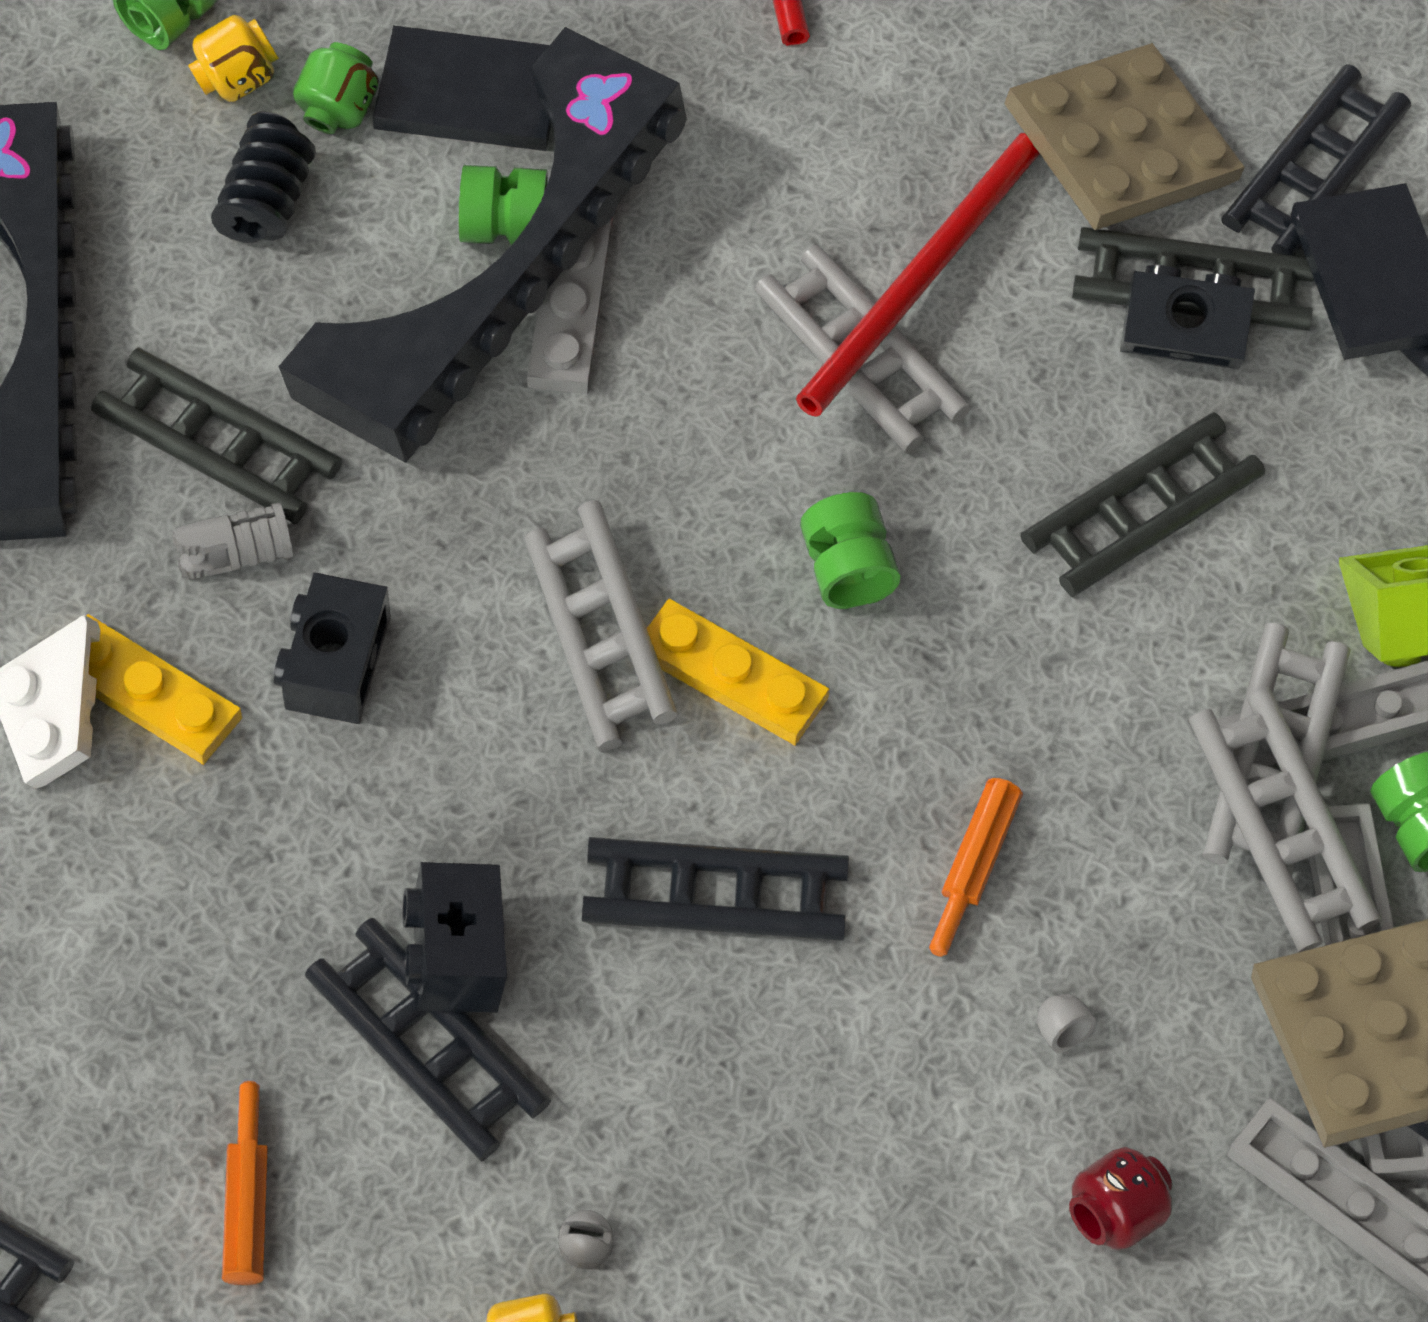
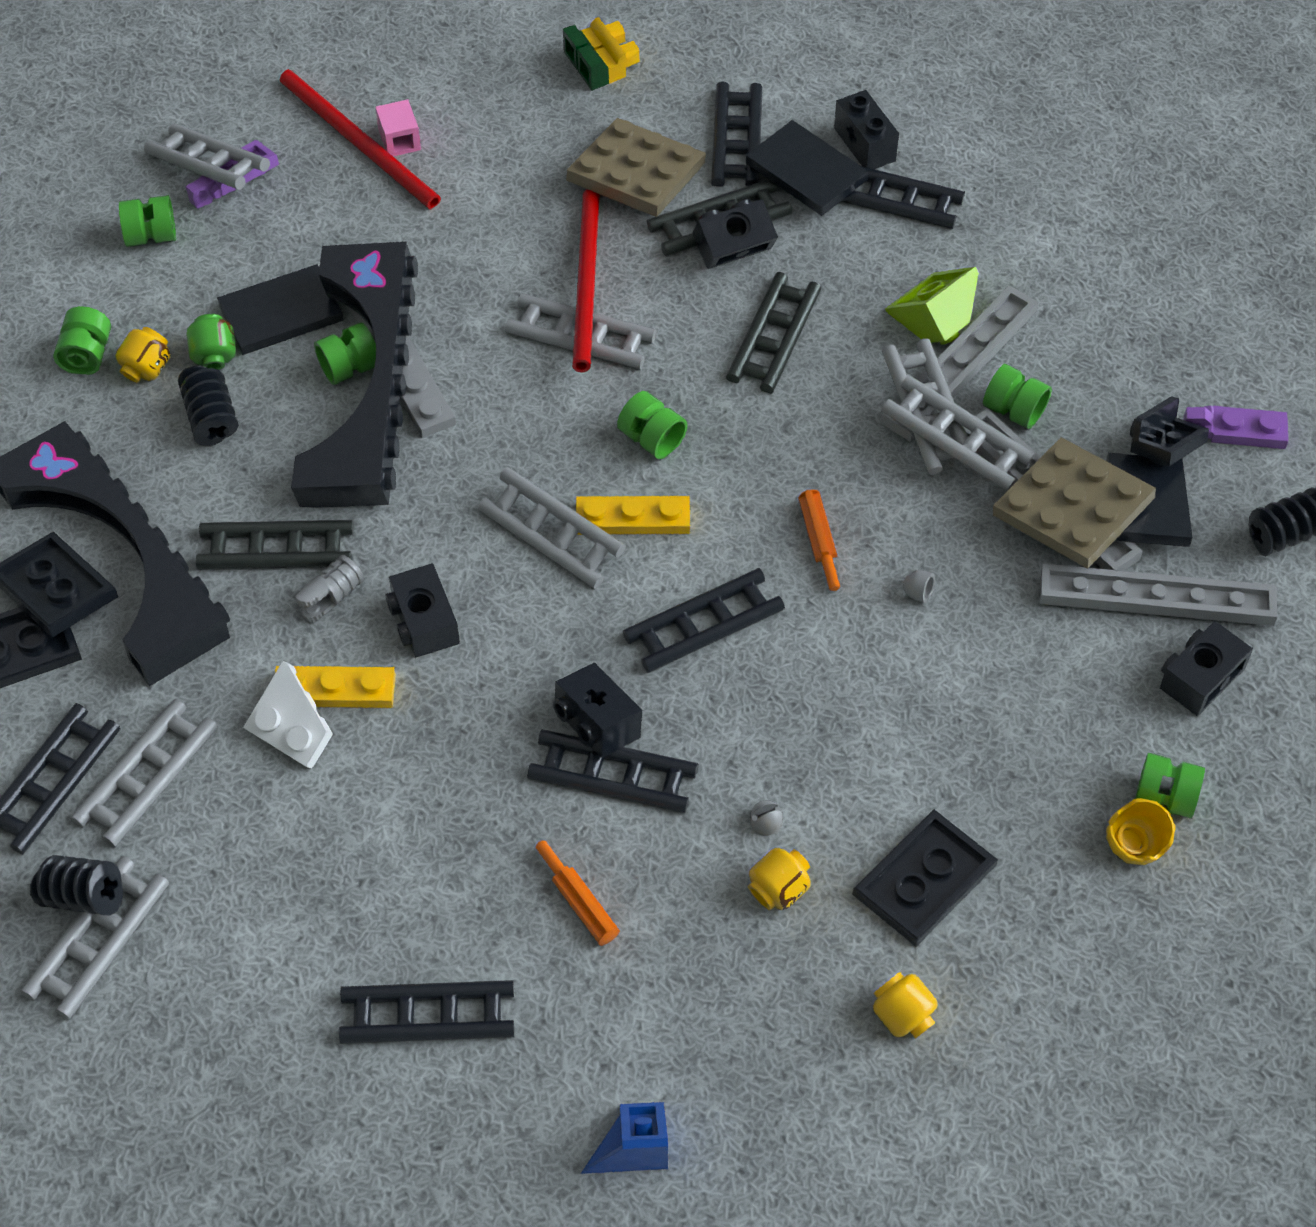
camera: 30 degrees left, 5 degrees down
dark red head [1069,1147,1172,1250] -> none

